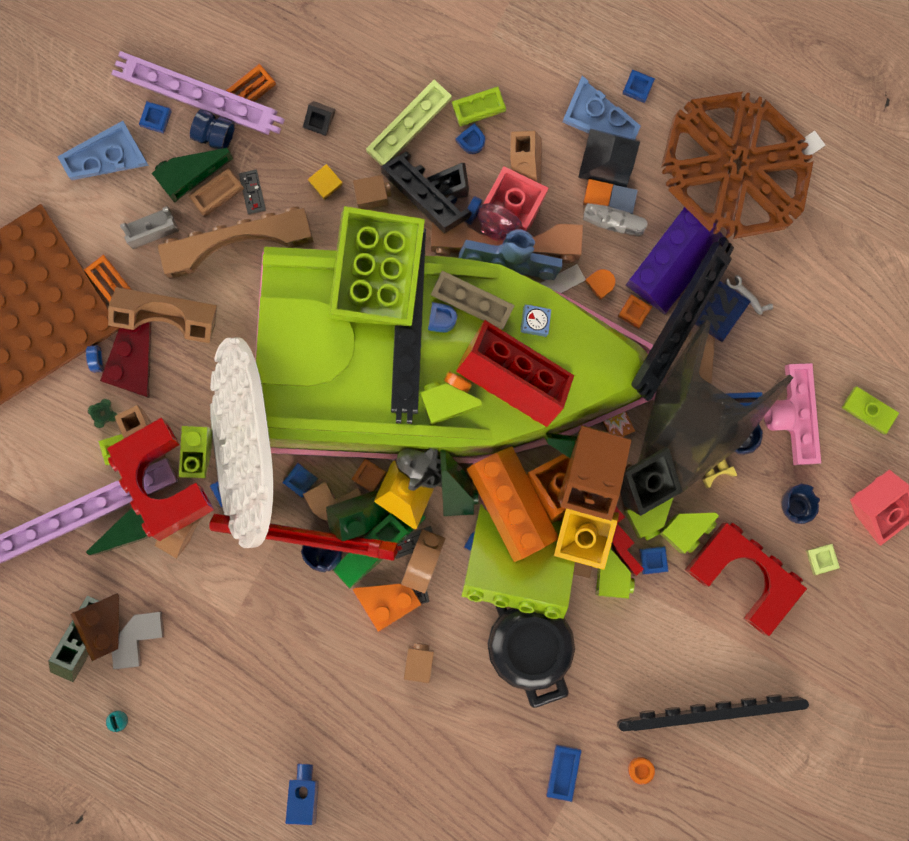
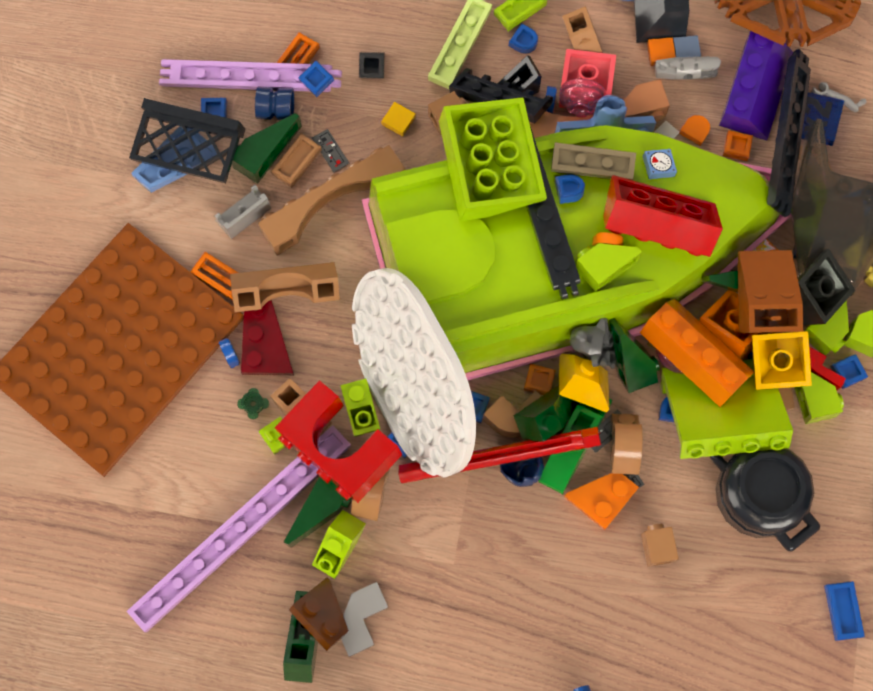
camera: 10 degrees left, 10 degrees down
none -> black fence [129,98,246,184]
none -> blue tile [298,61,334,97]
none -> lime slope [312,510,366,579]

